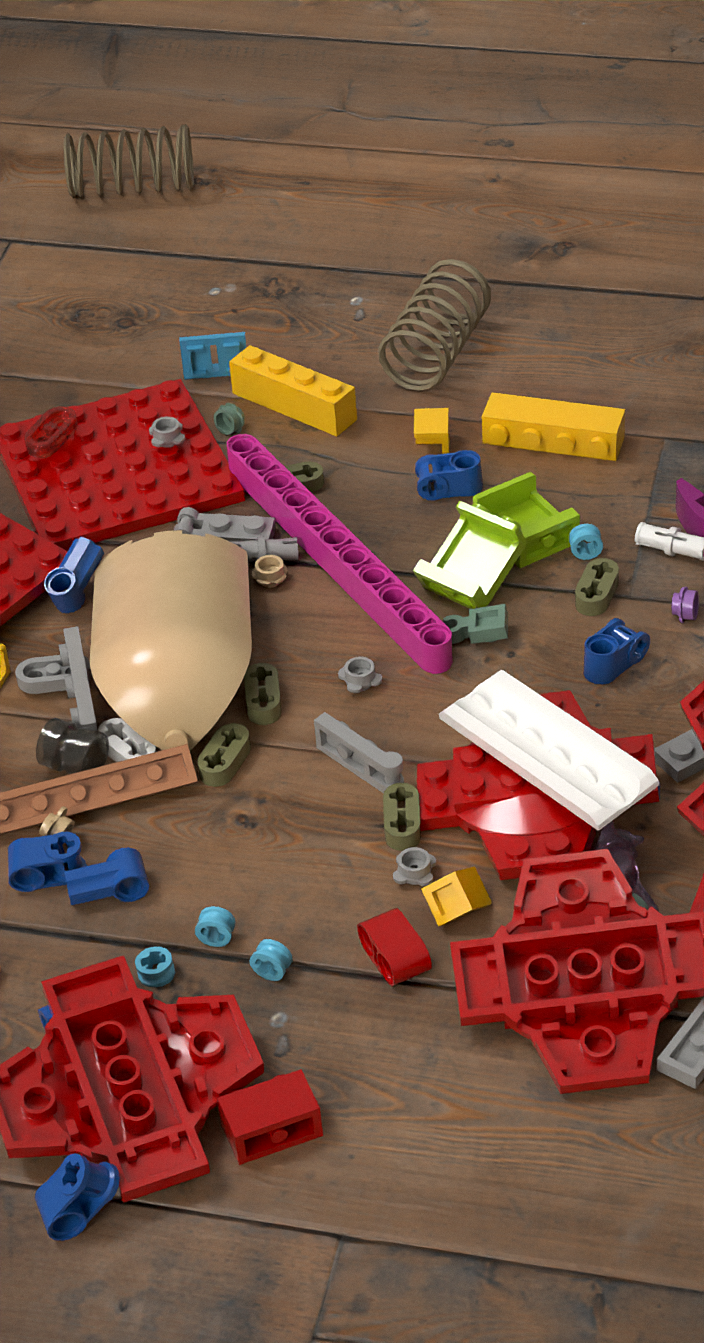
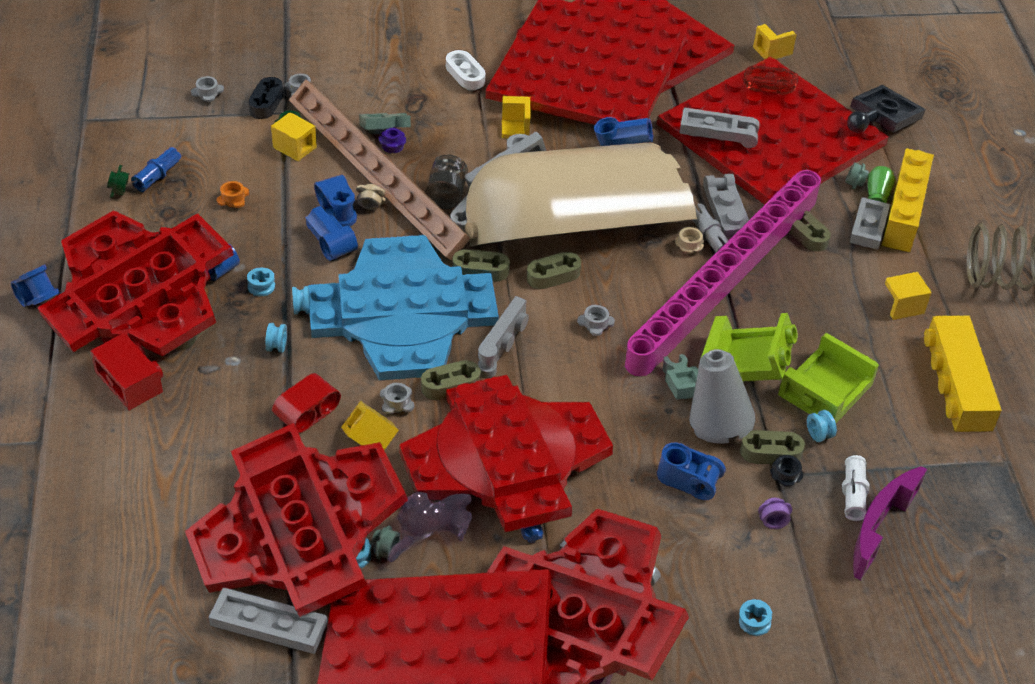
camera: 65 degrees right, 5 degrees up
light grey plate [149,417,185,447] -> none
dark azure piece [179,332,247,380] -> none
blue piece [415,450,483,500] -> none
white plate [438,670,659,831] -> none
none -> dark azure plate [308,235,499,380]
none -> light grey plate [680,108,760,148]
none -> light grey cone [689,349,756,444]
none -> black plate [770,455,803,486]
none -> black plate [847,85,926,133]
none -> light grey plate [849,197,890,250]
none -> bright green cone [867,166,896,203]

